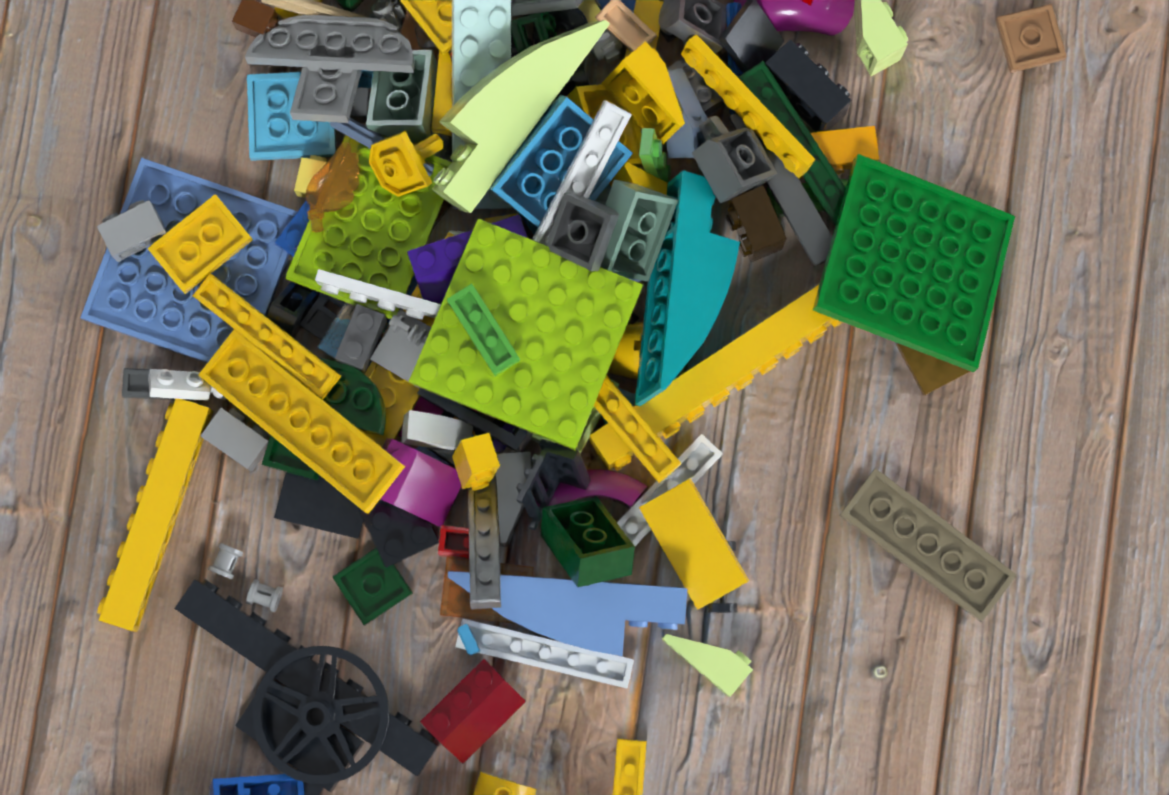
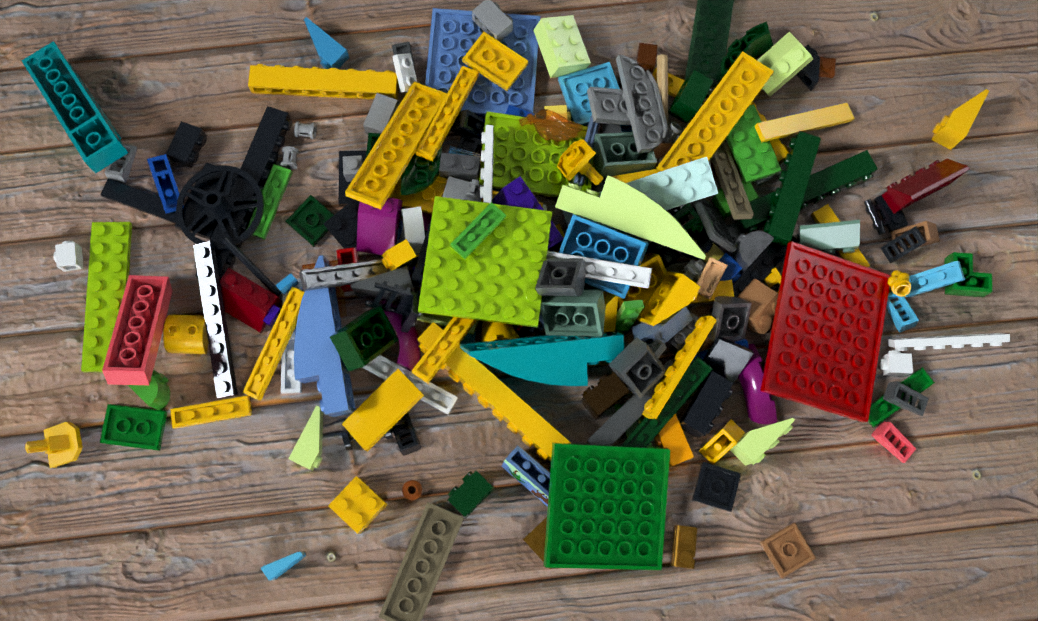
camera: 70 degrees right, 5 degrees down
none -> black brick [166,121,207,168]
none -> plate [193,241,238,398]
none -> black bar [221,237,282,296]
none -> yellow tile [243,286,304,401]
none -> bright green plate [247,164,292,240]
none -> medium azure slope [261,552,306,581]
none -> dark purple plate [263,305,281,328]
none -> dark azure slope [304,17,349,69]
none -> yellow brick [328,476,387,534]
none -> light grey brick [343,155,364,182]
none -> black slope [392,412,421,456]
none -> dark orange plate [402,480,422,500]
none -> dark green brick [447,470,494,518]
none -> medium blue brick [501,445,550,507]
none -> yellowish green brick [533,15,591,78]
none -> pearl gold brick [671,525,698,569]
none -> black plate [692,462,741,512]
none -> yellow slope [699,419,745,465]

